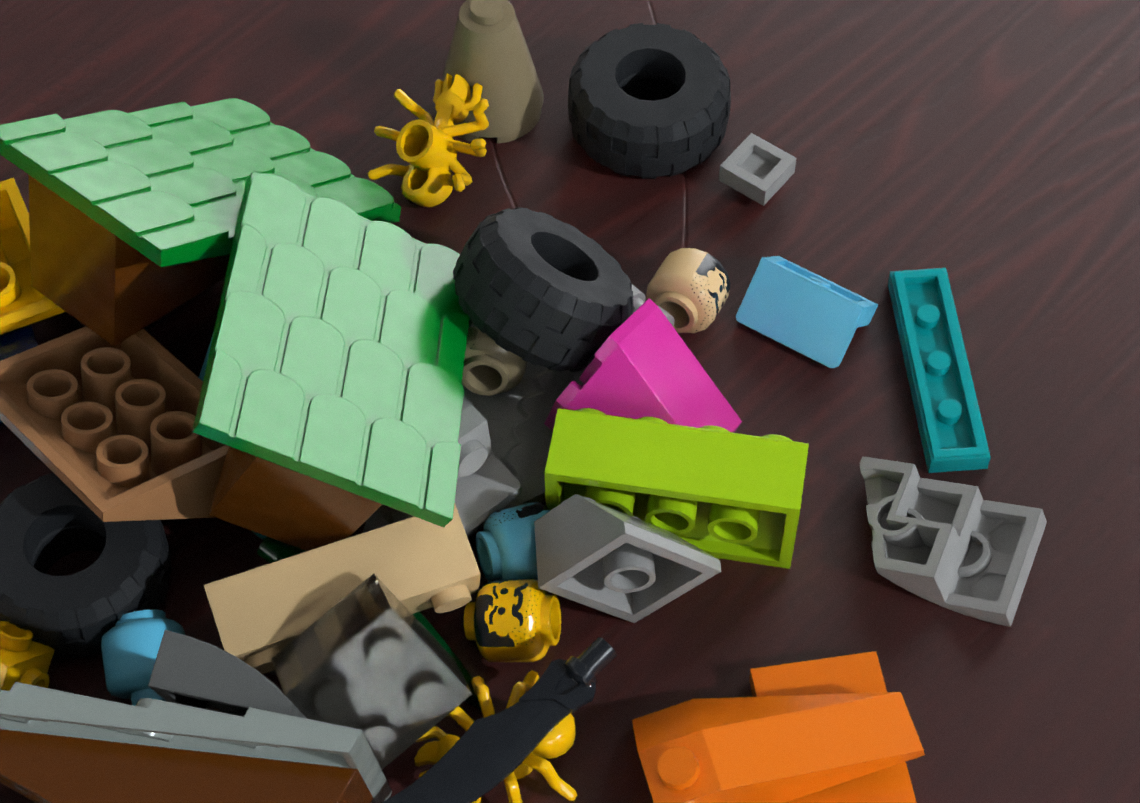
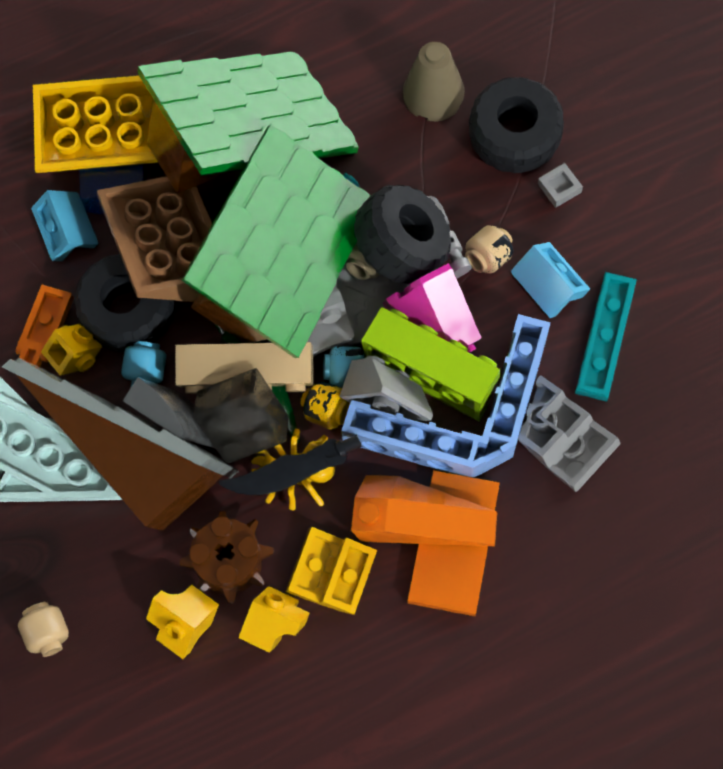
camera: 25 degrees right, 15 degrees up
yellow animal [367,73,489,207] -> none
none -> light blue brick [341,314,550,478]

